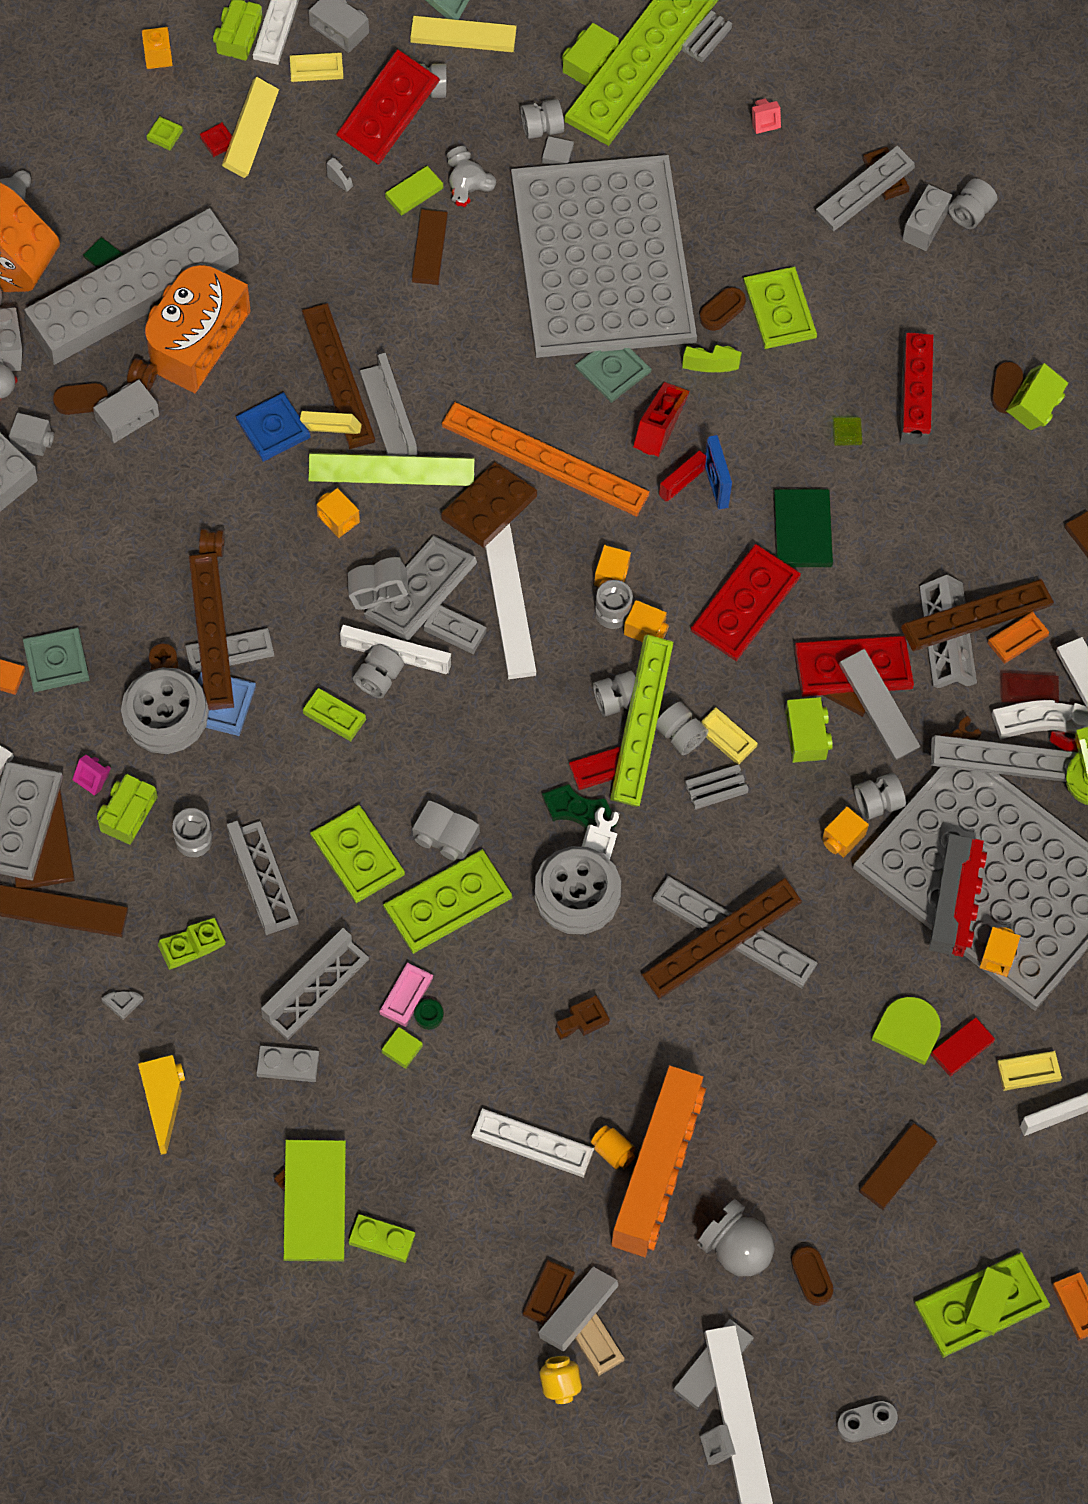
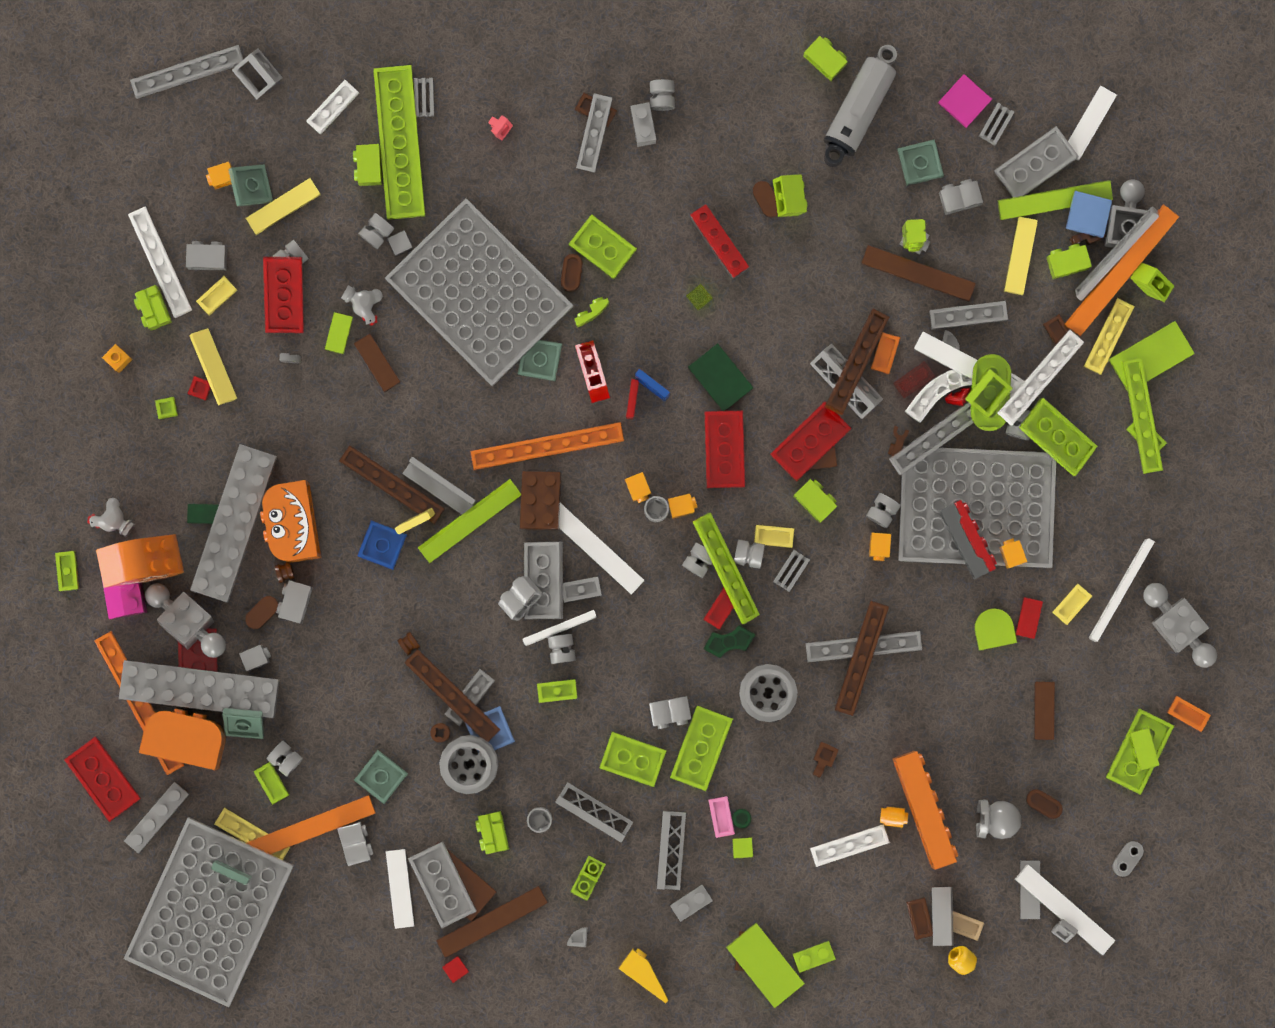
camera: 35 degrees left, 20 degrees up
dark pink tile [72,755,111,796] -> none
light orange brick [316,488,360,538] -> none
white plate [582,807,619,860] -> none
light grey tile [839,649,920,761] -> none

